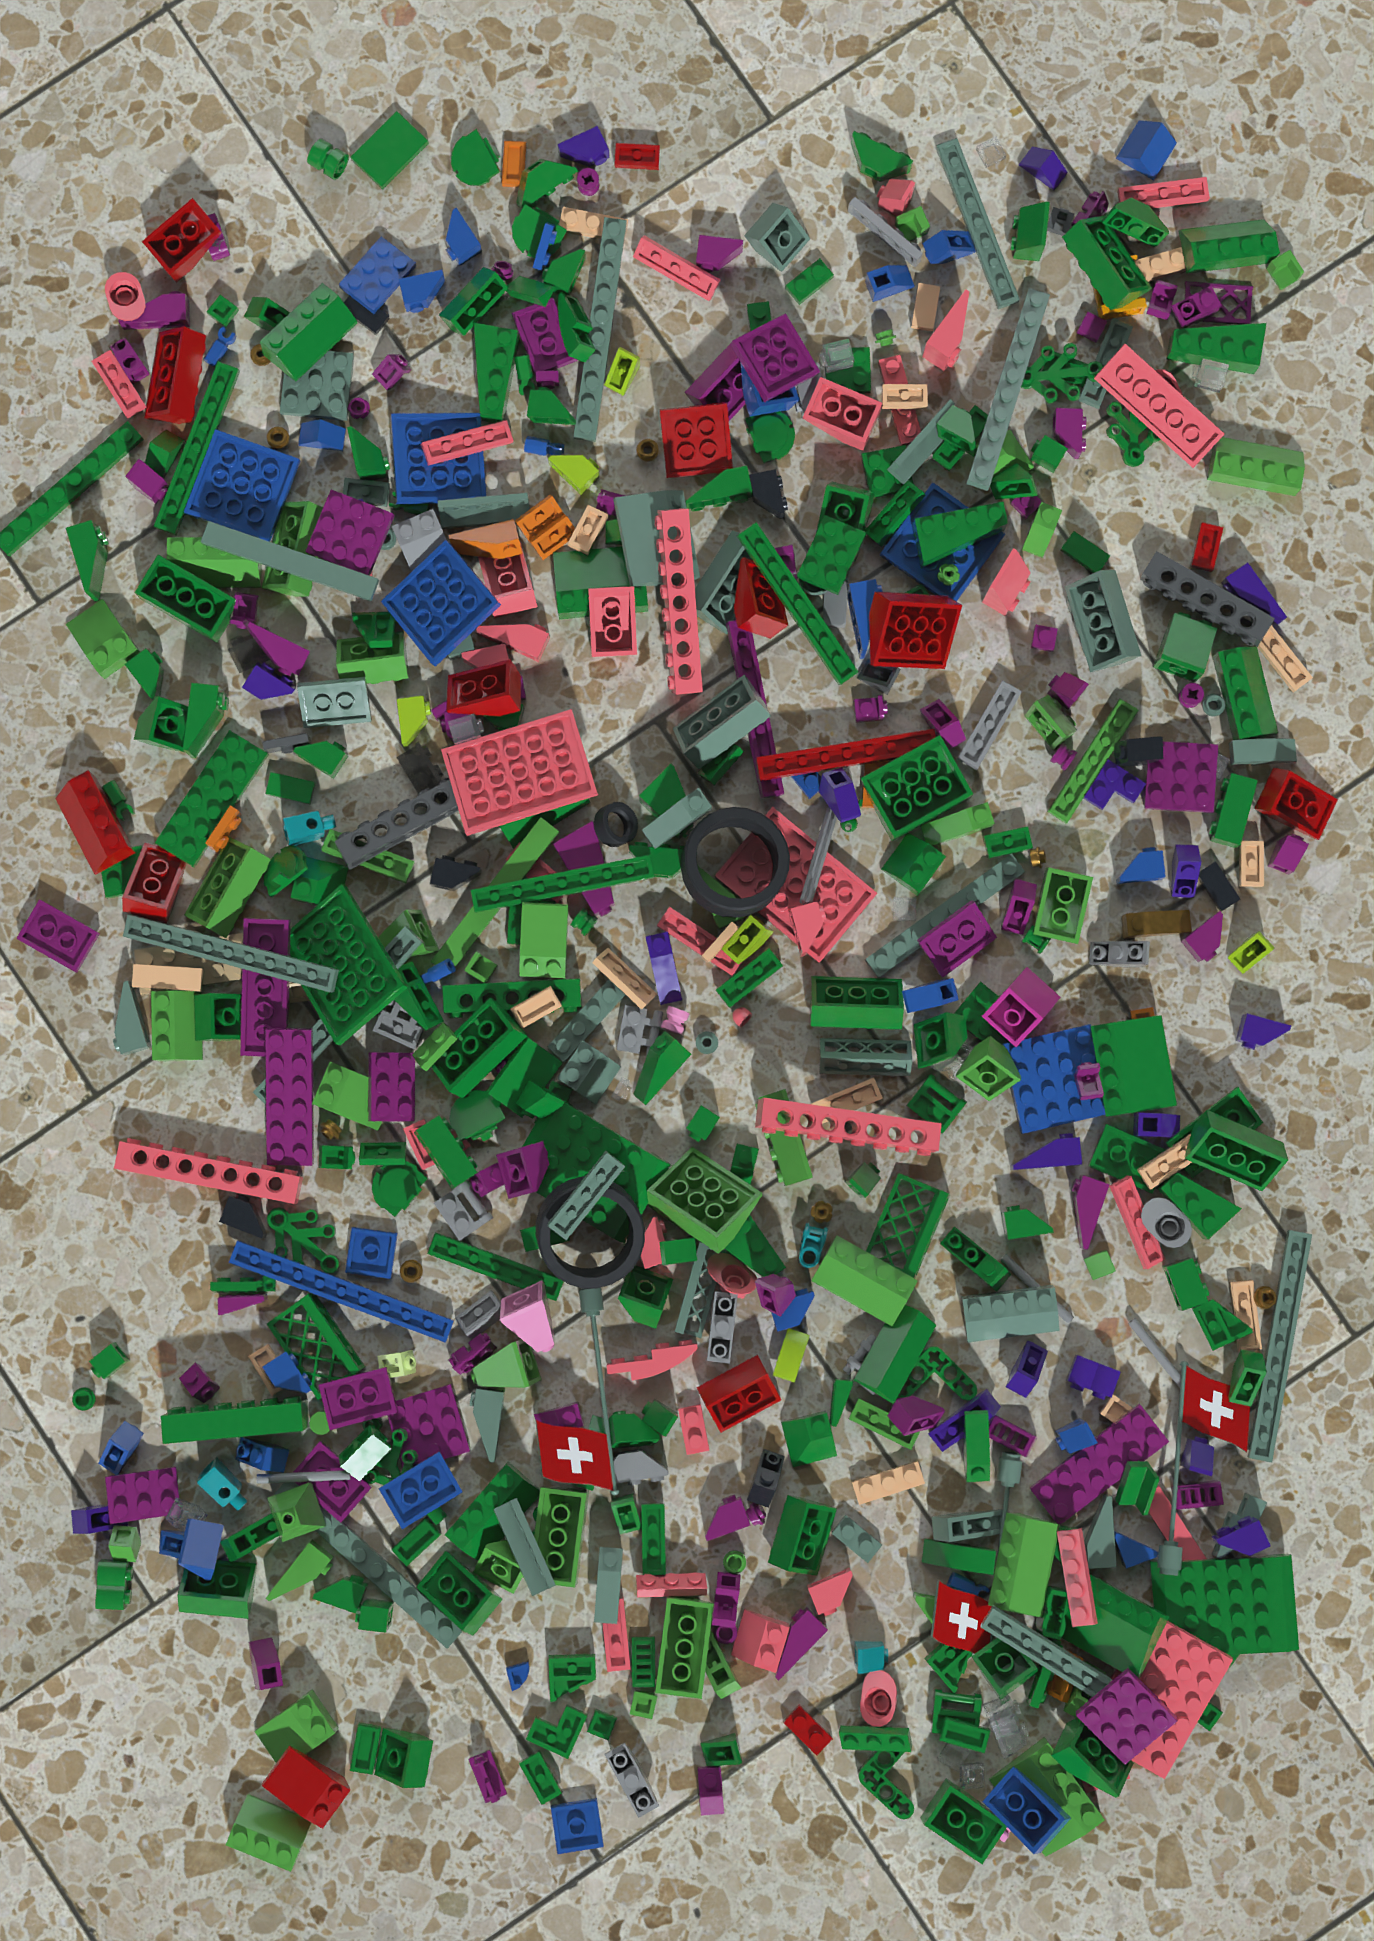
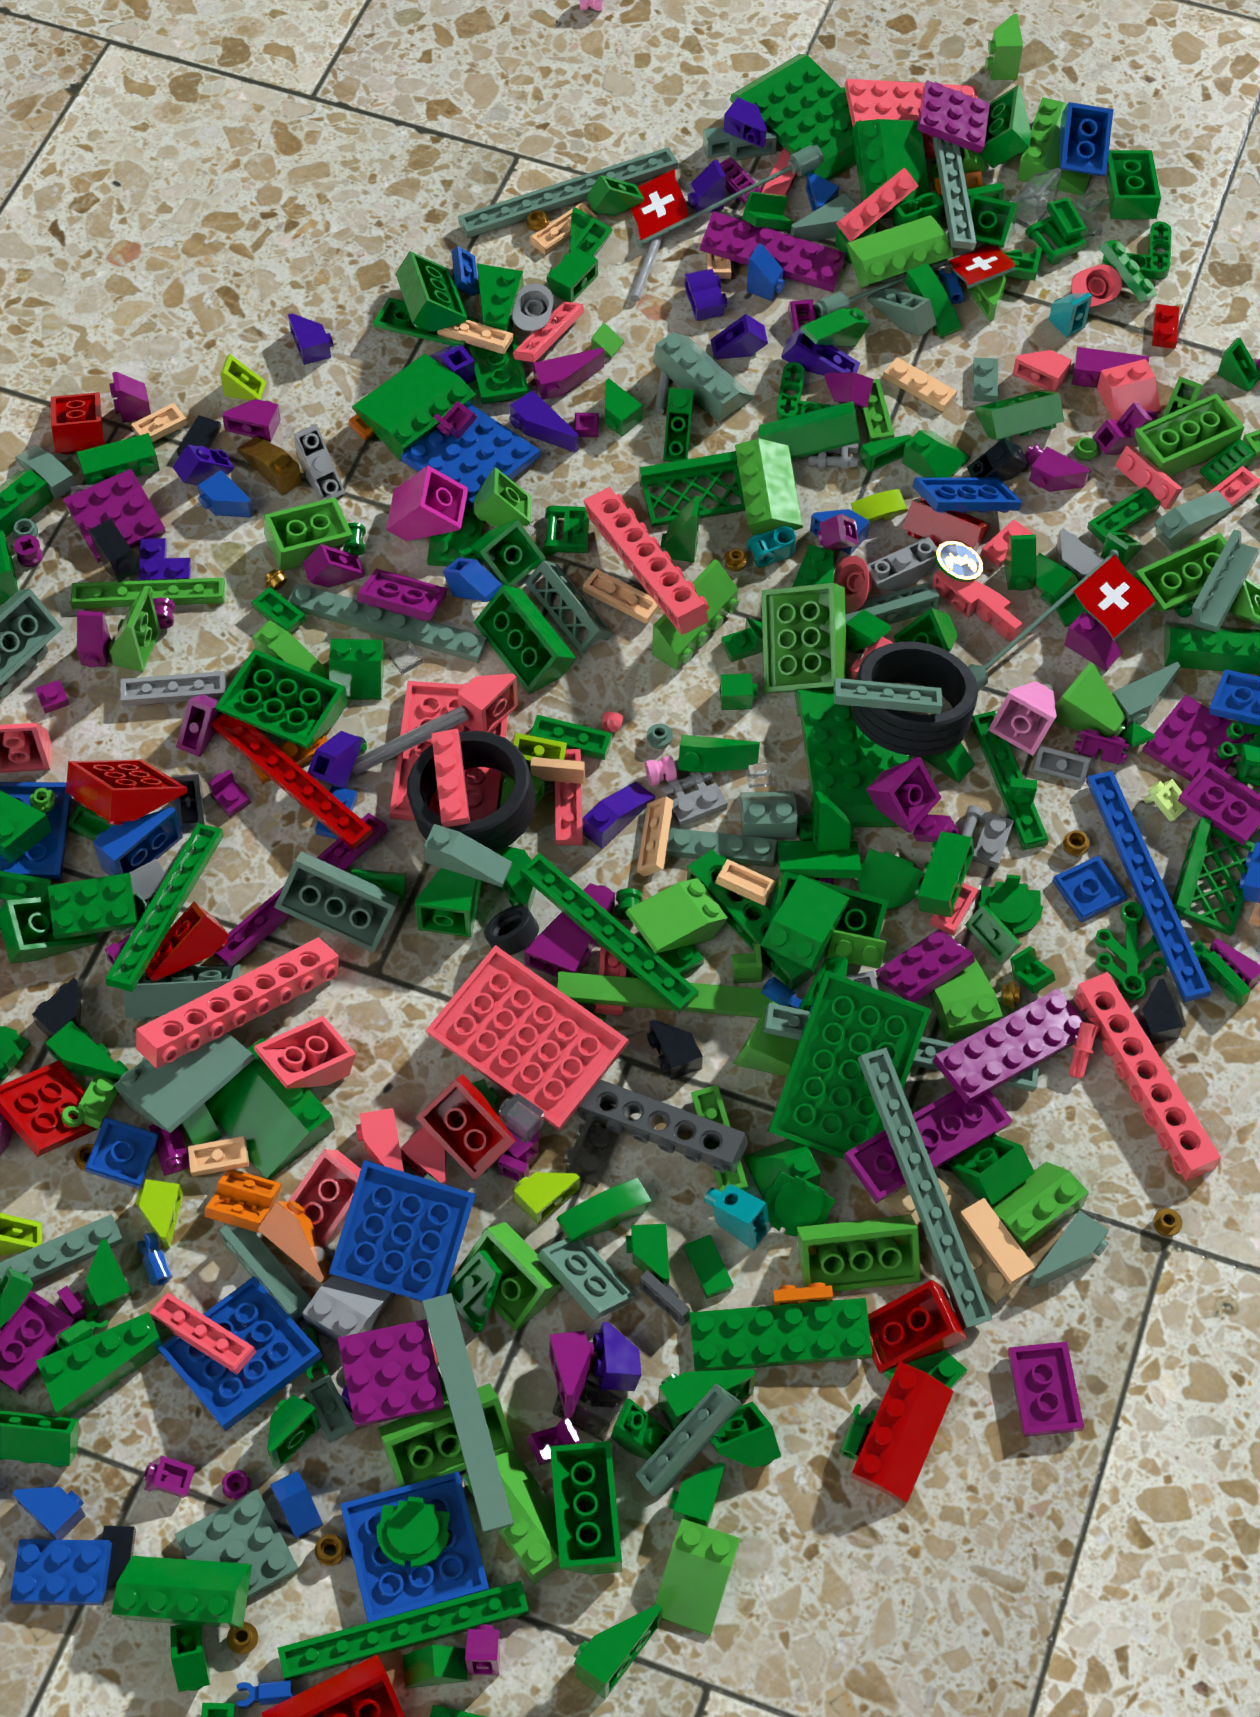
camera: 125 degrees left, 25 degrees down
none -> bright green hinge [61,1074,119,1130]
none -> blue tile [85,1117,160,1189]
none -> green piece [376,1496,450,1568]
none -> coral plate [431,729,470,827]
none -> blue plate [451,246,479,296]
none -> green slope [556,1178,652,1243]
none -> magenta tile [574,412,599,437]
none -> green slope [610,1398,671,1461]
none -> sand green fence [635,1384,742,1497]
none -> green slope [760,874,850,972]
none -> blue plate [912,477,1022,513]
none -> shield [935,541,983,582]
none -> bright green slope [985,14,1023,80]
none -> green plate [1007,778,1037,803]
none -> coral axle [1069,1022,1098,1079]
none -> green slope [1120,722,1155,748]
none -> pearl gold plate [1153,1208,1183,1237]

